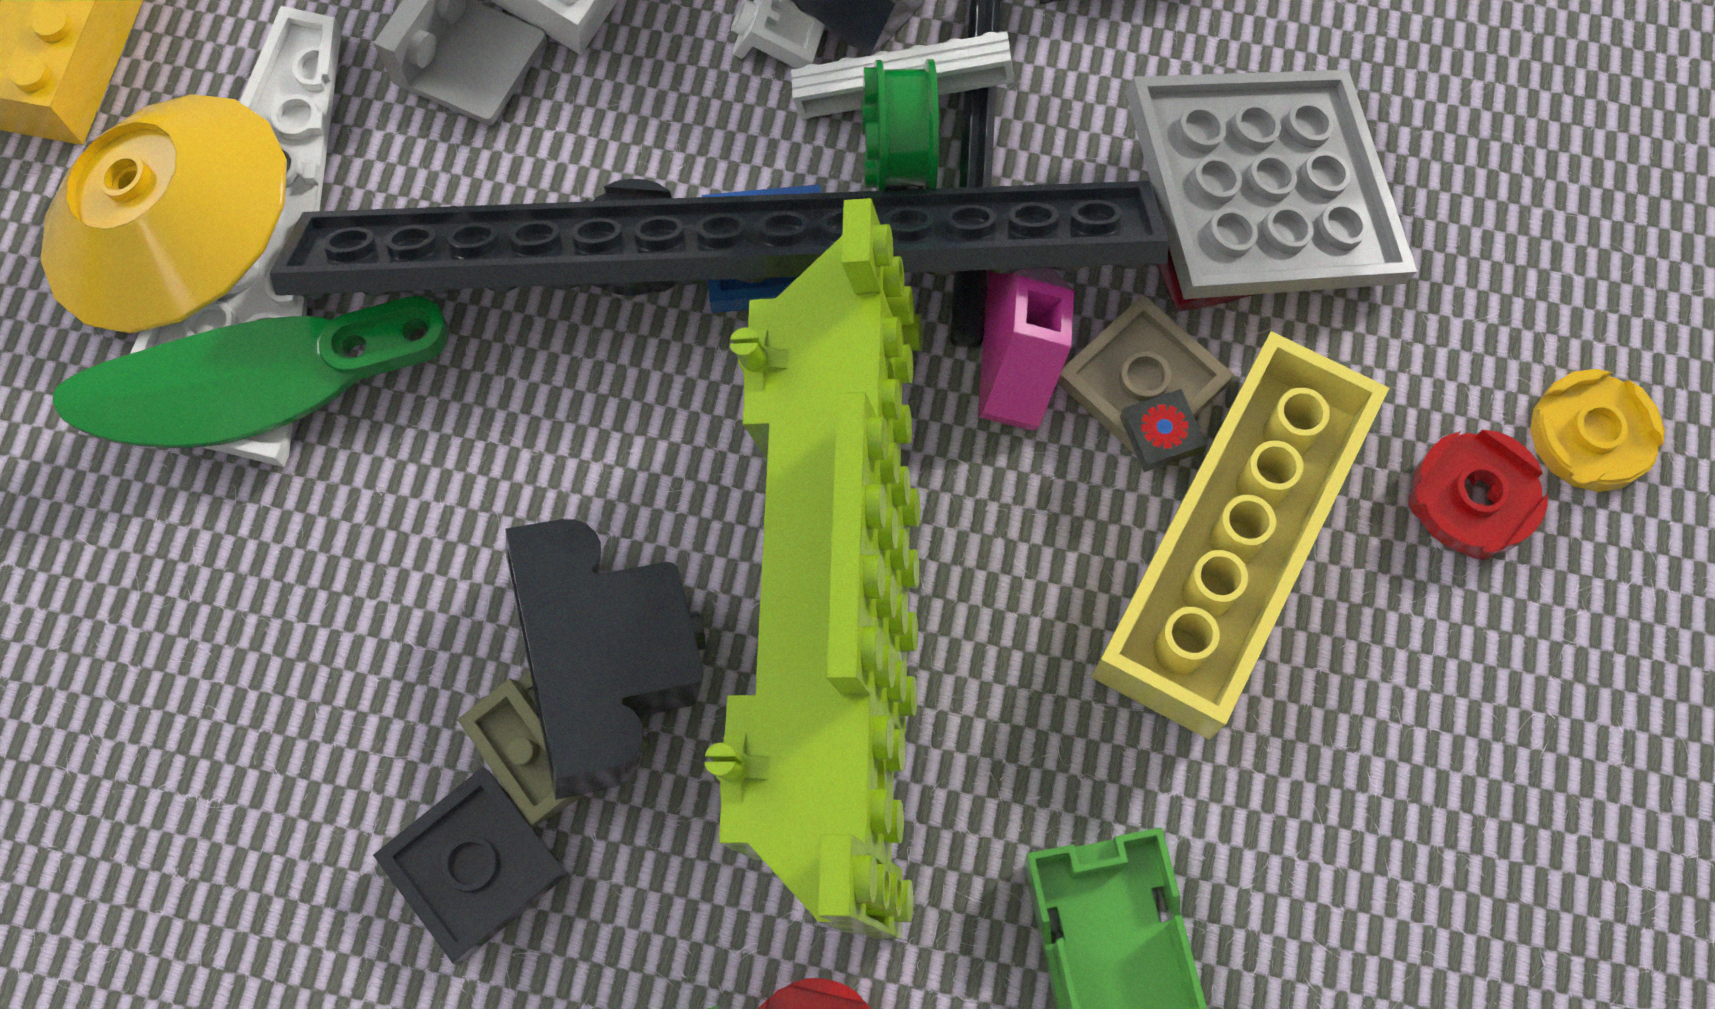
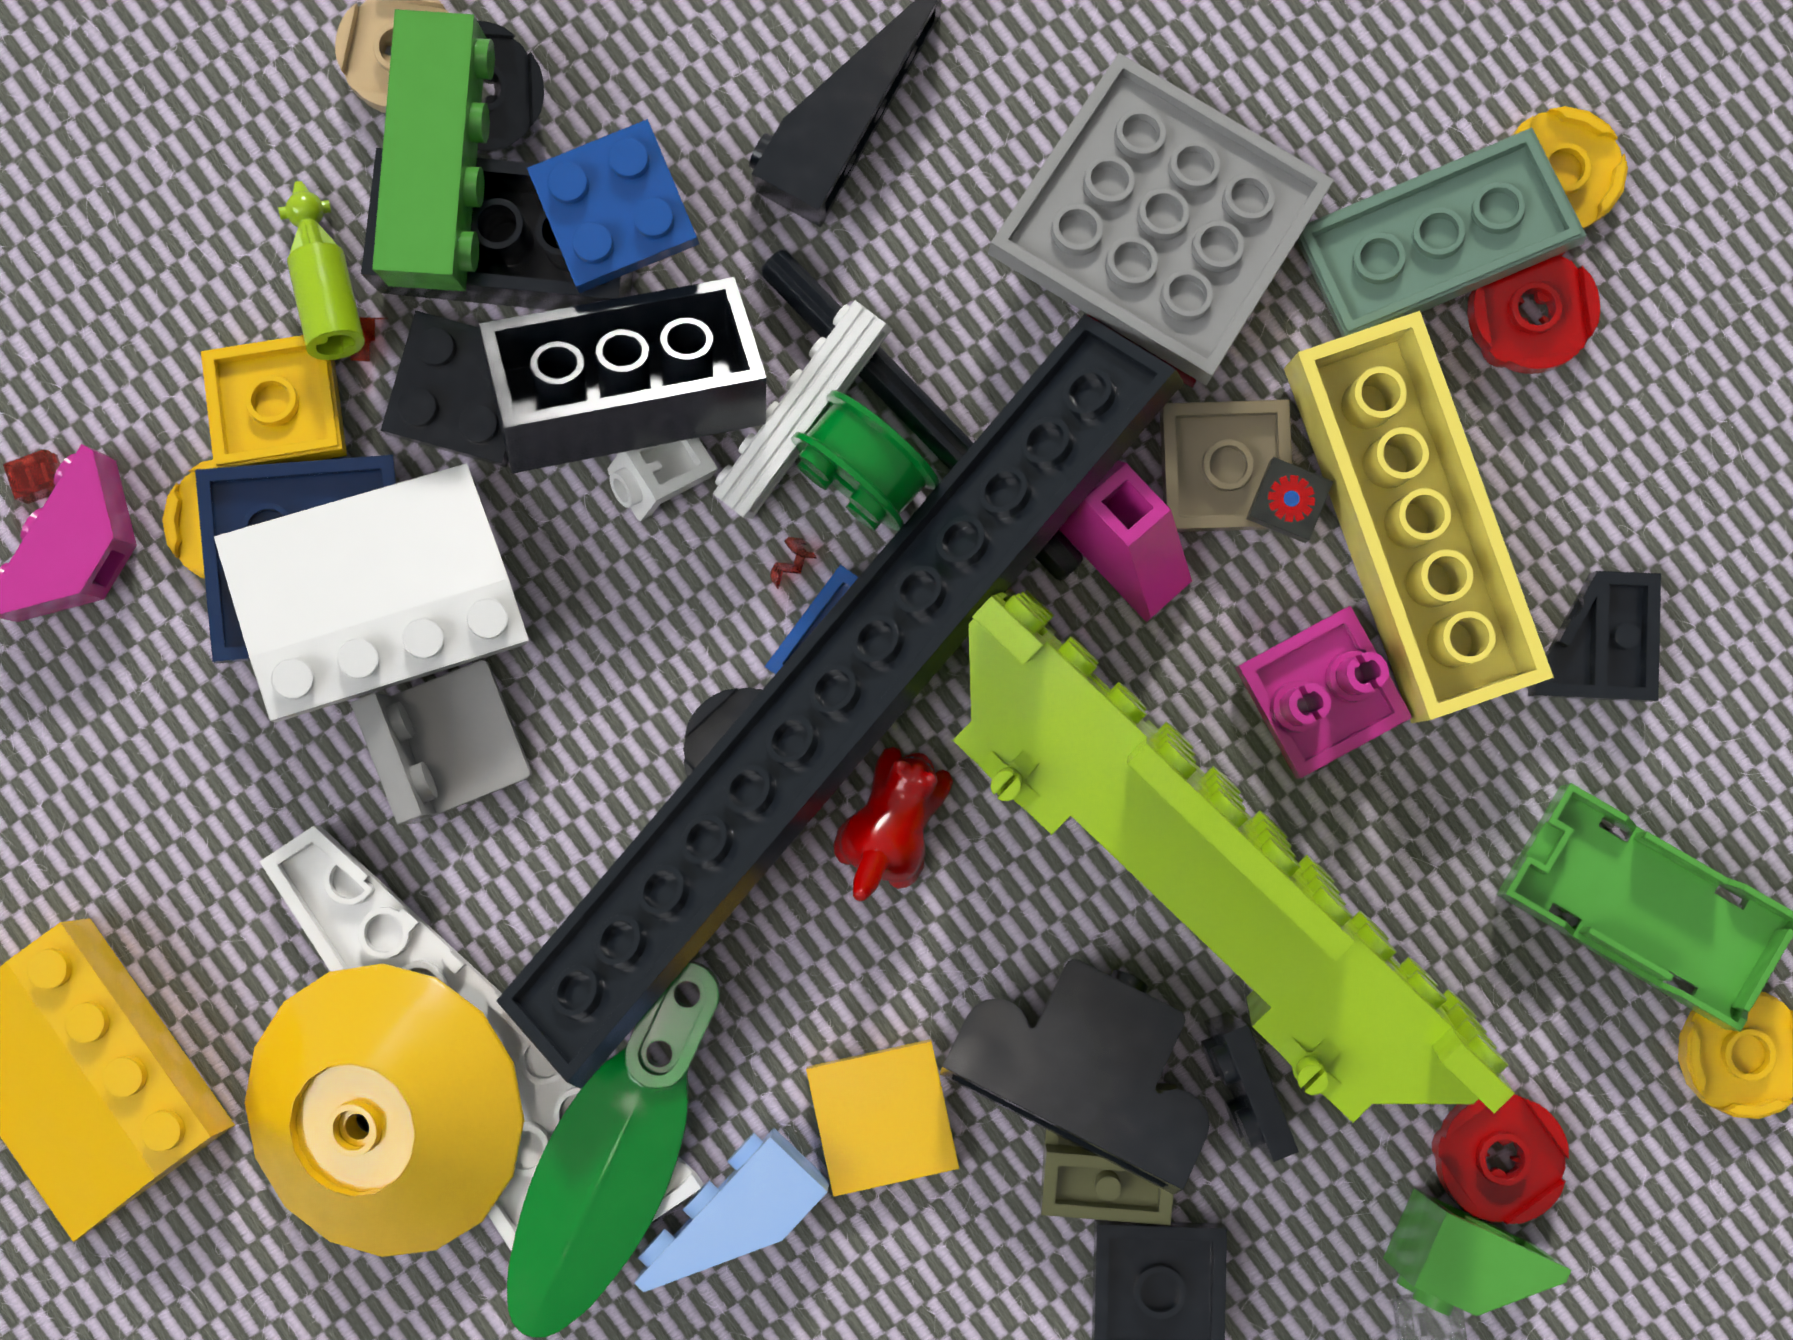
camera: 50 degrees left, 15 degrees up
none -> light blue slope [634,1128,830,1292]
none -> clear red piece [770,537,817,589]
none -> yellow tile [806,1039,959,1197]
none -> red animal [833,747,954,902]
none -> black plate [1201,1012,1299,1162]
none -> dark pink plate [1235,605,1413,779]
none -> sand green tile [1297,128,1587,337]
none -> black wing [1528,571,1661,702]

